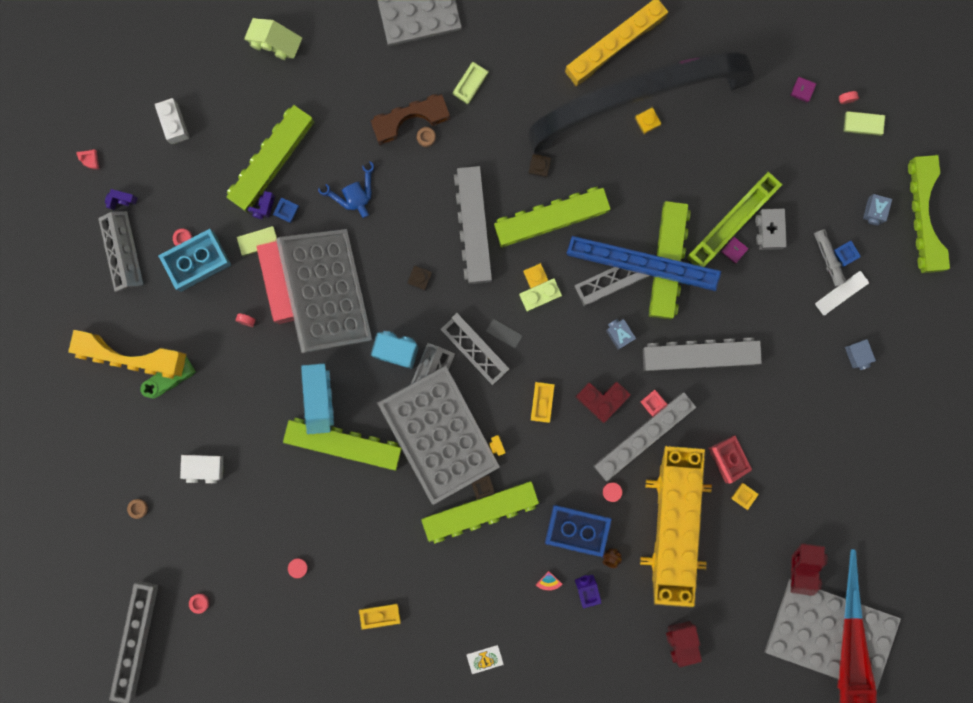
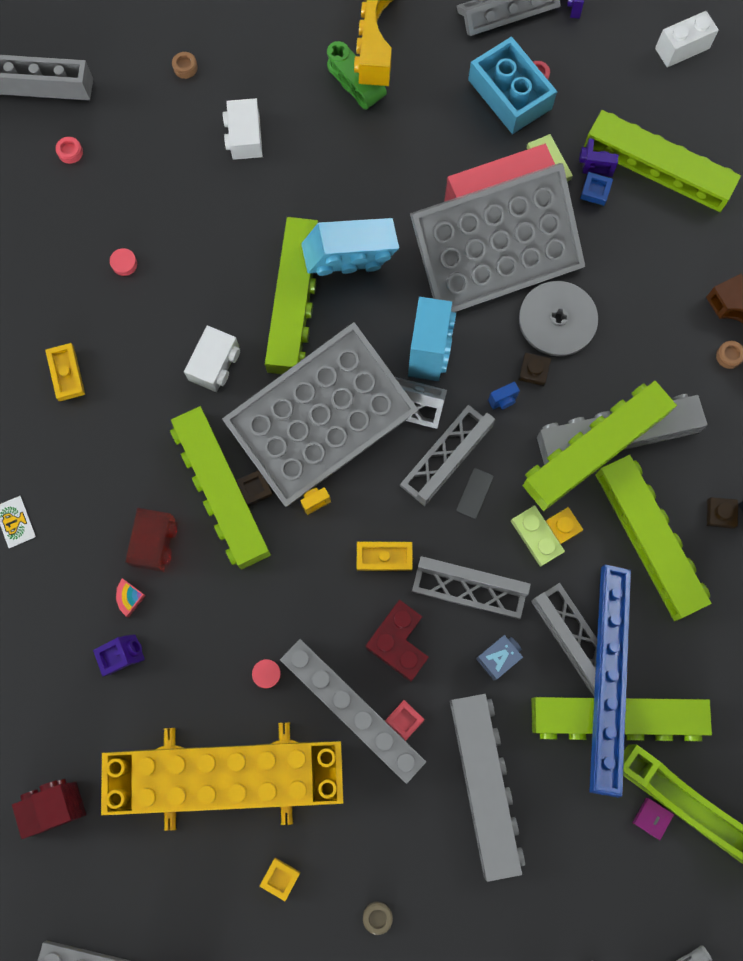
camera: 80 degrees right, 10 degrees down
coral tile [235,313,256,327] -> none
blue piece [318,162,374,219] -> none
blue brick [545,504,611,557] -> none
reddish brown plate [603,548,622,568] -> none
coral slope [708,436,752,484] -> none
light grey brick [755,209,786,250] -> none
none -> clear red brick [125,508,178,572]
none -> white brick [184,325,240,392]
none -> dark tan tile [363,901,393,935]
none -> light grey fence [412,556,531,620]
none -> blue plate [488,382,520,410]
none -> light grey piece [519,281,598,356]
none -> lime brick [522,381,677,511]

